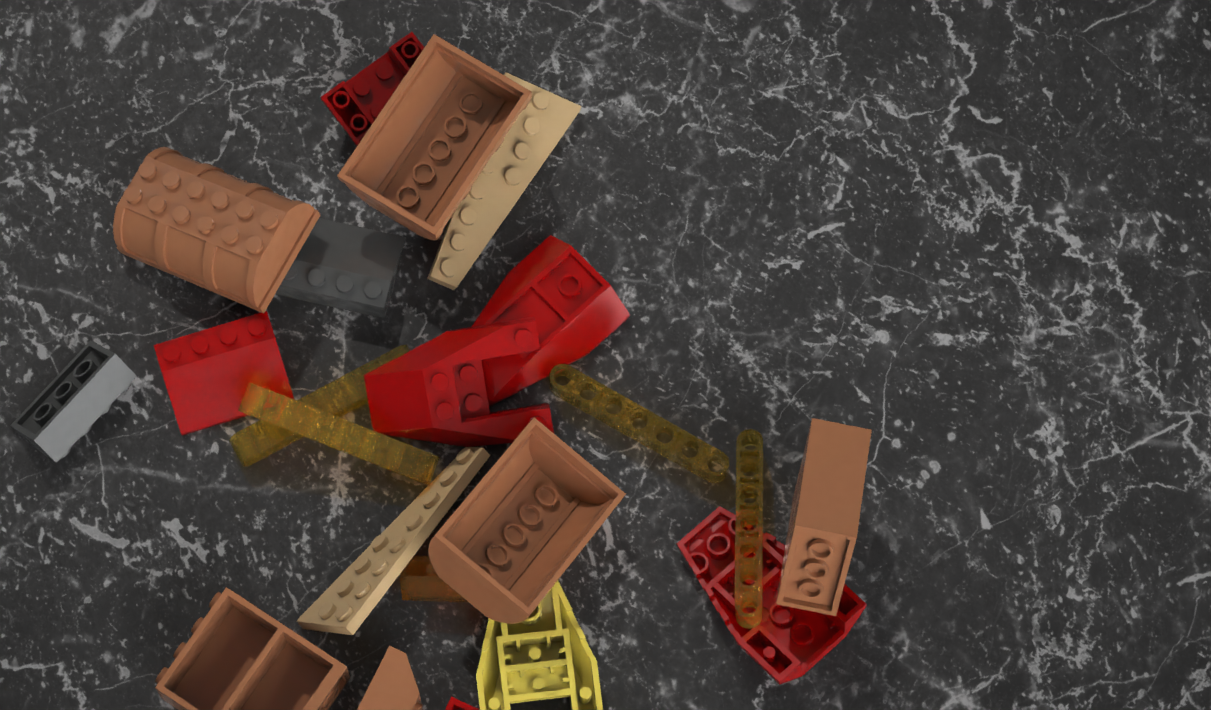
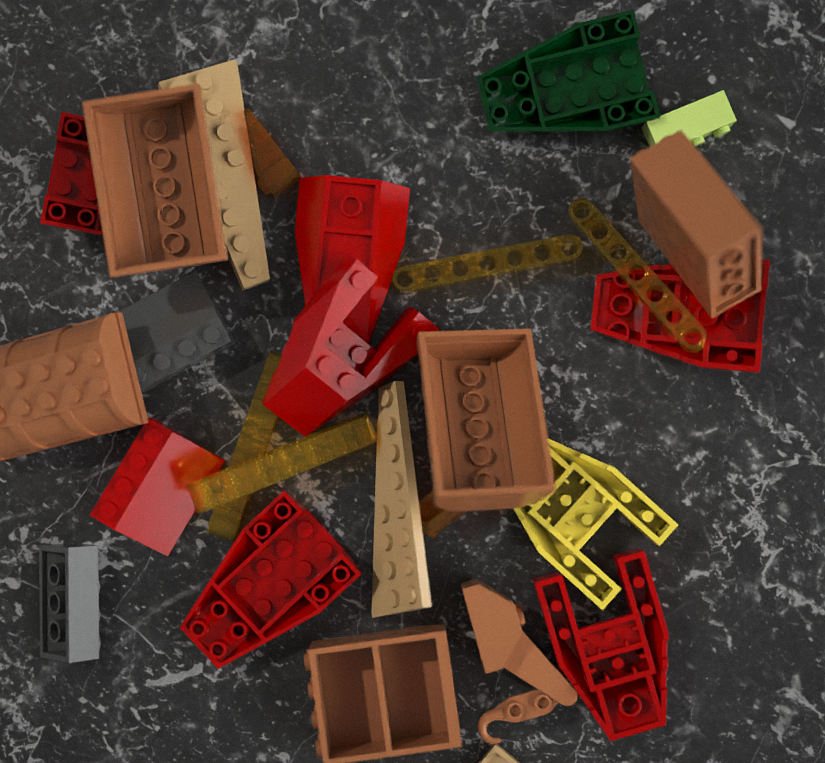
camera: 35 degrees left, 15 degrees up
none -> red wedge [180,490,362,669]
none -> clear orange slope [244,108,301,199]
none -> dark green wedge [476,10,660,132]
none -> yellowish green brick [642,90,737,147]

